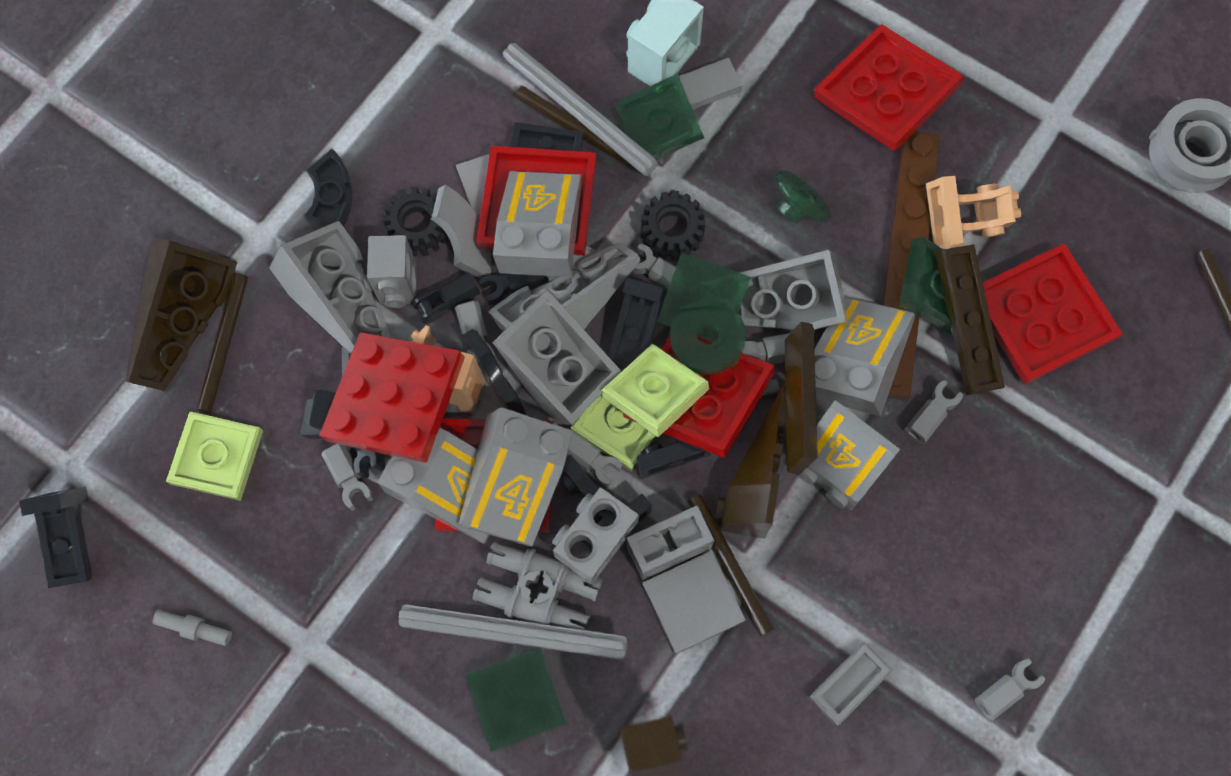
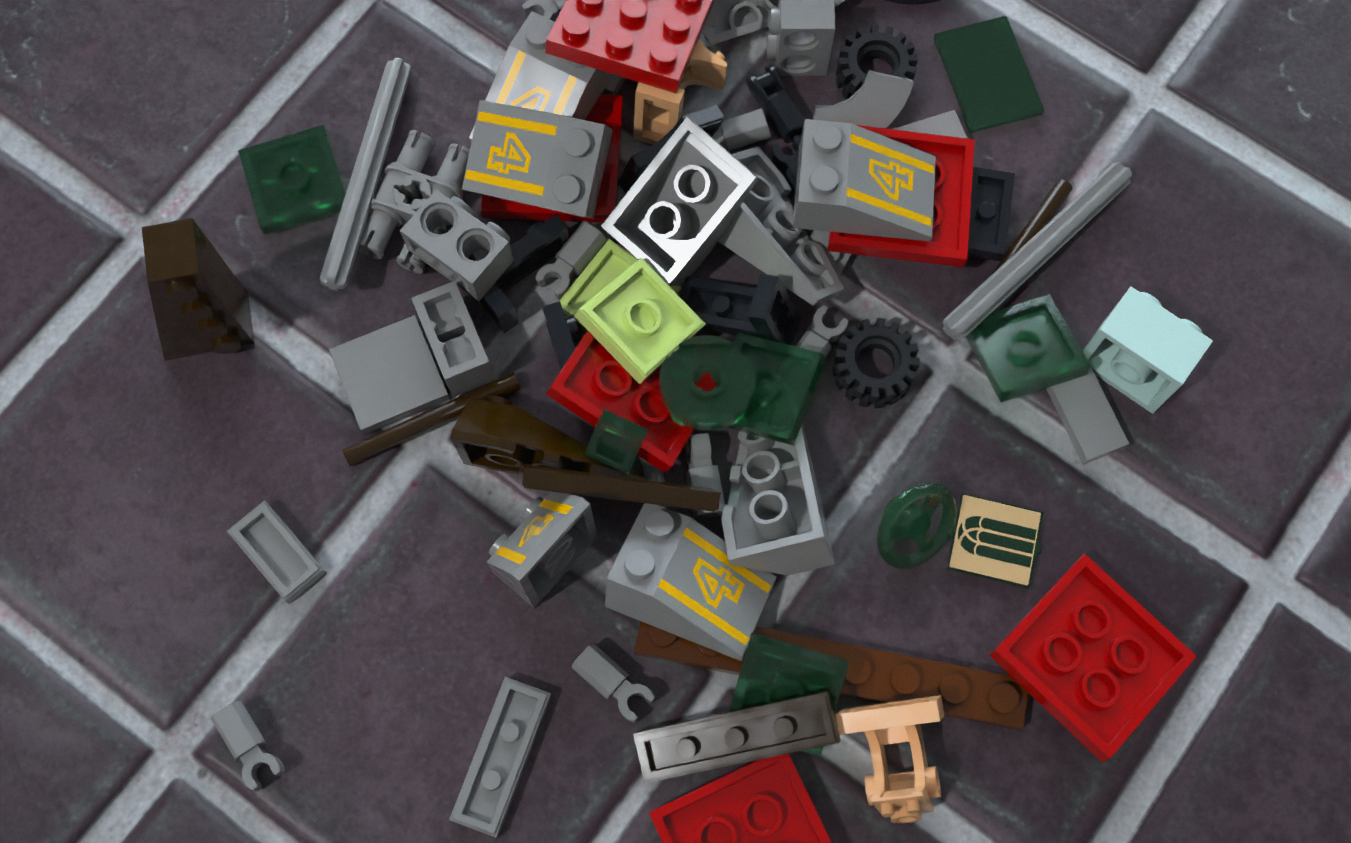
camera: 90 degrees right, 0 degrees up
none -> light grey tile [449,677,552,838]
none -> clear green tile [585,409,648,475]
none -> clear green piece [933,16,1044,134]
none -> piece [946,493,1044,589]

